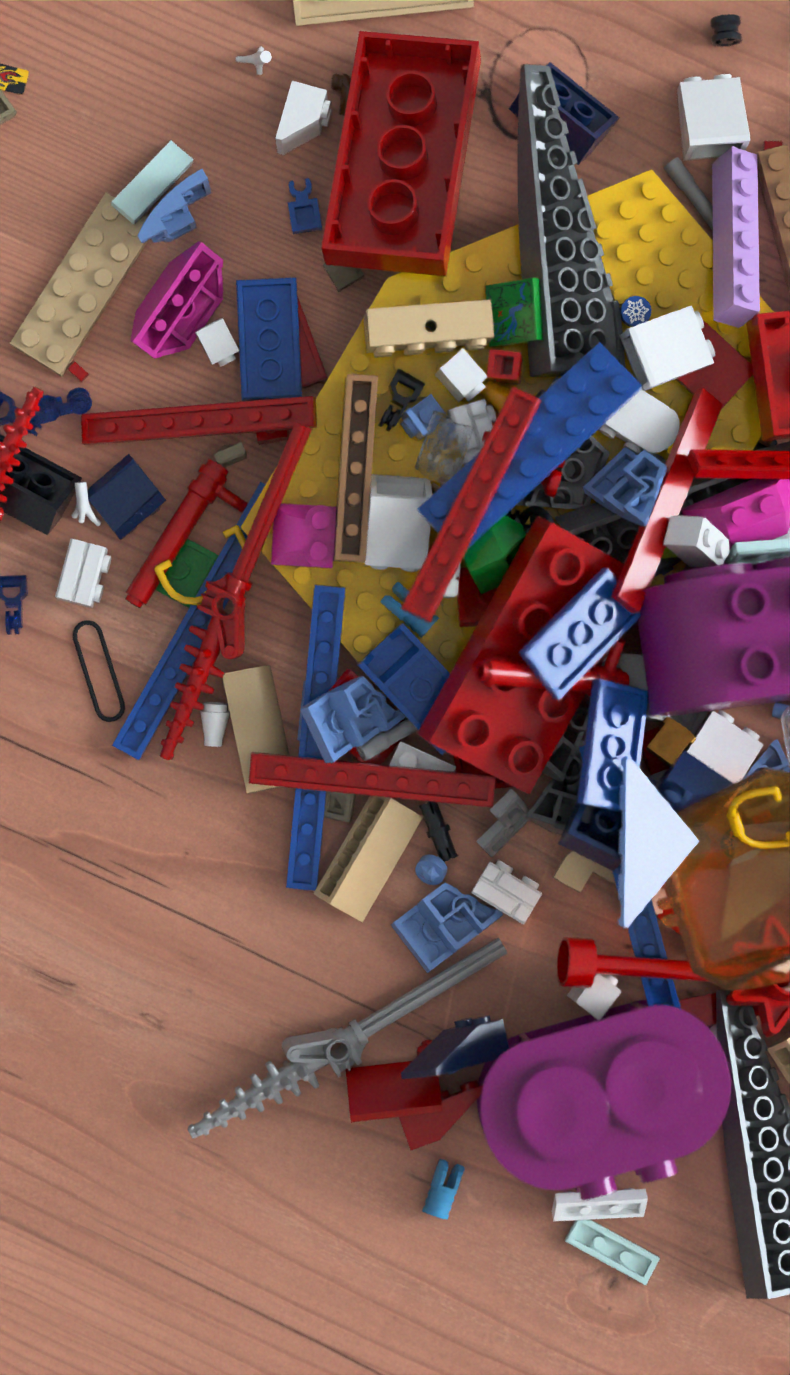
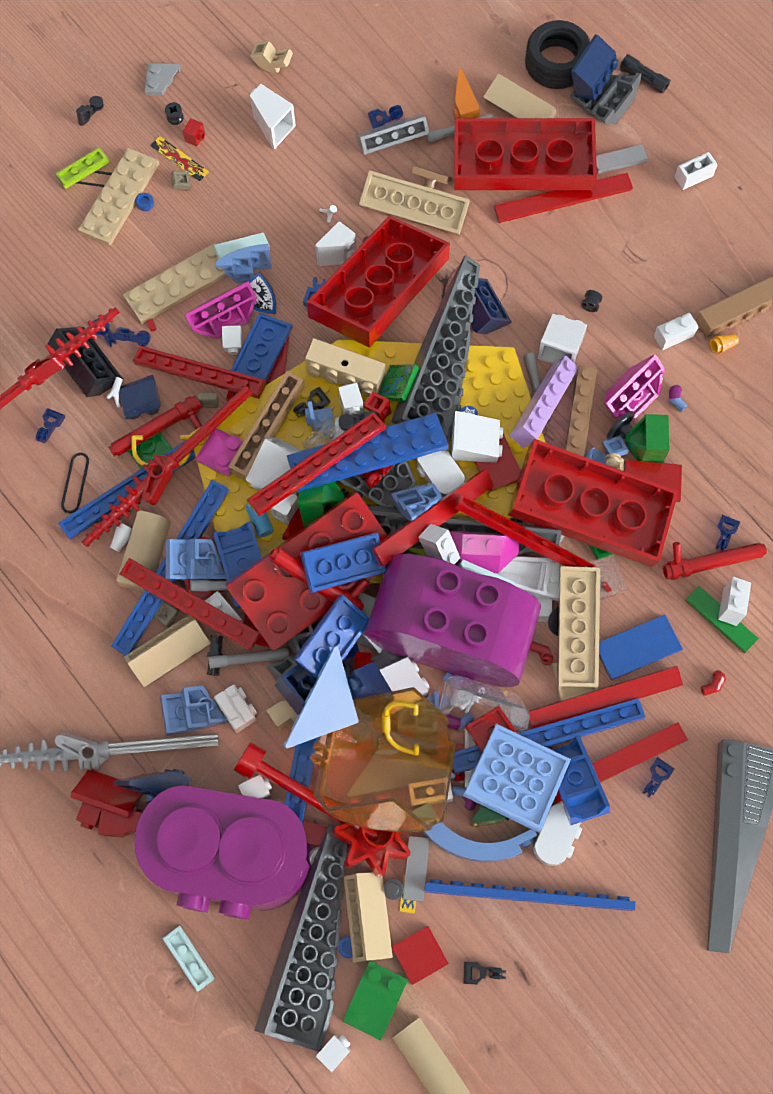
camera: 30 degrees right, 15 degrees down
white brick [55,539,111,608] -> none
dark tan tile [323,263,364,292] -> none
medium blue tile [415,854,447,885] -> none
dark azure hinge [422,1159,465,1220] -> none
light grey tile [476,789,530,857] -> none
white plate [552,1188,648,1221] -> none
pearl gold tile [646,717,696,767] -> none
none -> red brick [76,802,102,830]
none -> light grey piece [209,648,289,669]
none -> shield [249,272,277,314]
none -> black piece [339,411,377,431]

